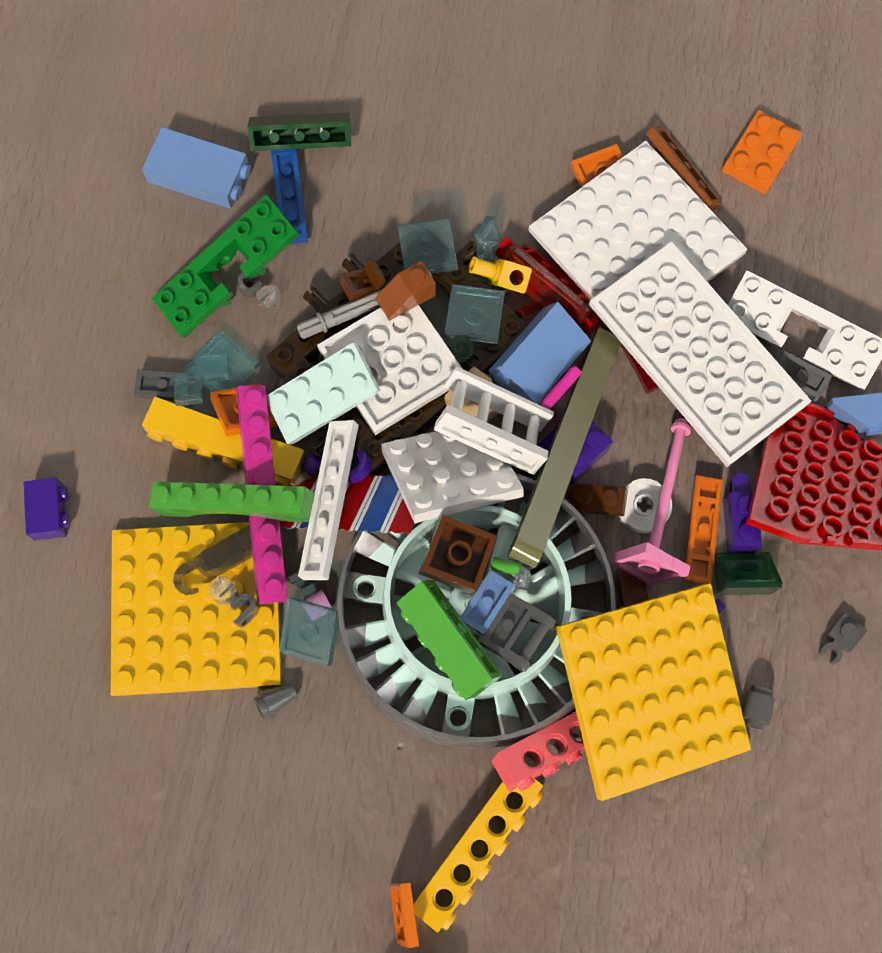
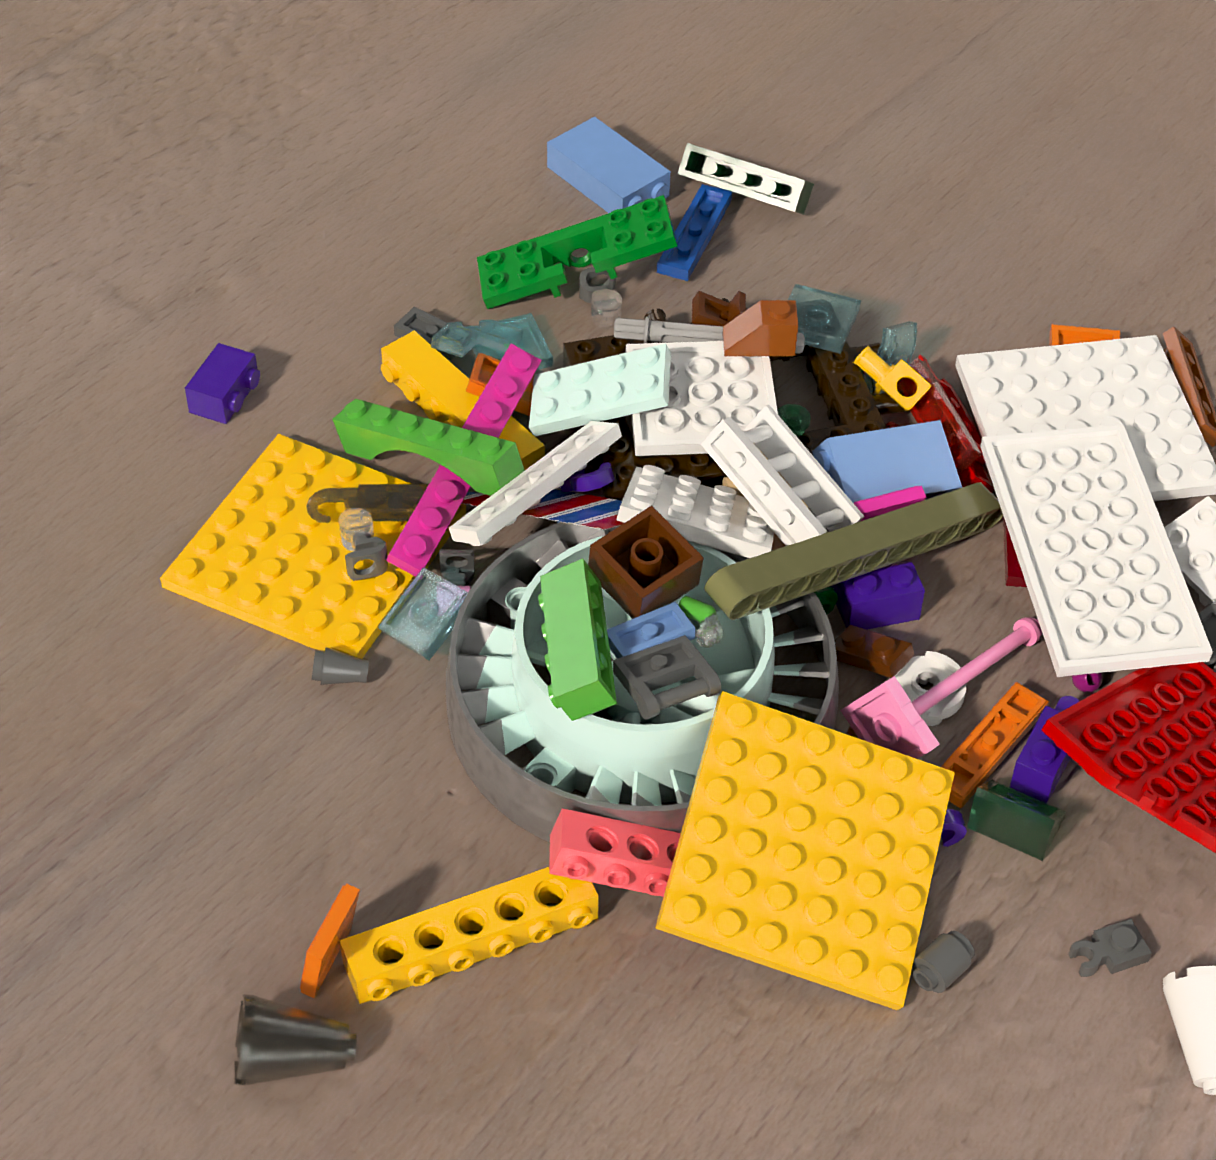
camera: 30 degrees right, 25 degrees down
clear light blue tile [445,284,505,344] -> none

